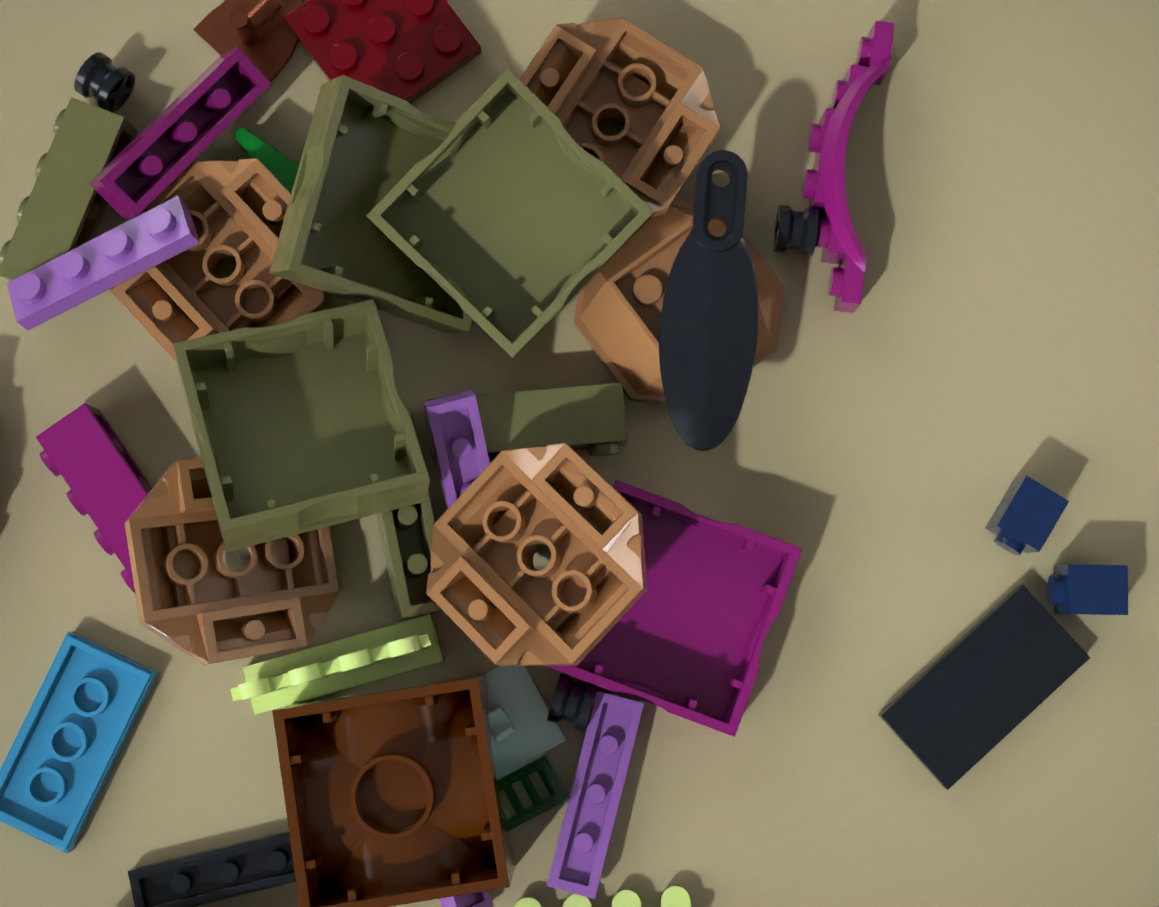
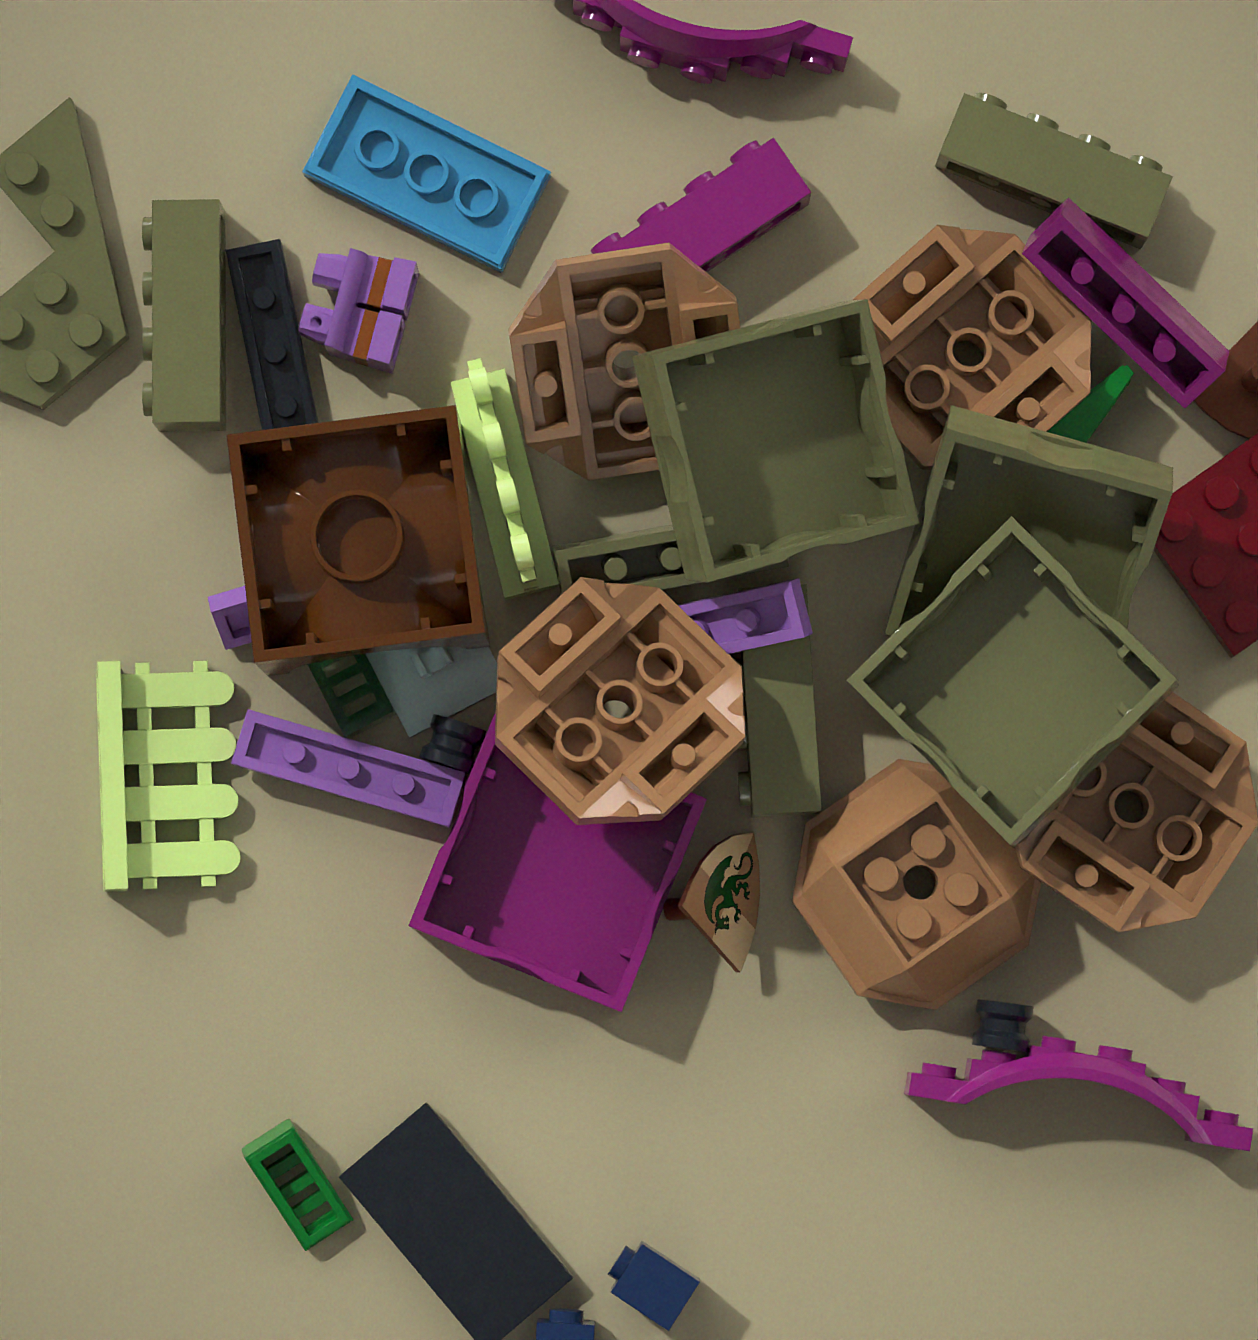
camera: 90 degrees right, 0 degrees up
medium lavender plate [7,196,200,330] -> none
black wheel [74,52,135,113] -> none
black plant [659,150,758,451] -> none
none -> green slope [242,1119,353,1251]
none -> medium lavender hips [298,248,419,374]
none -> shield [663,832,760,973]

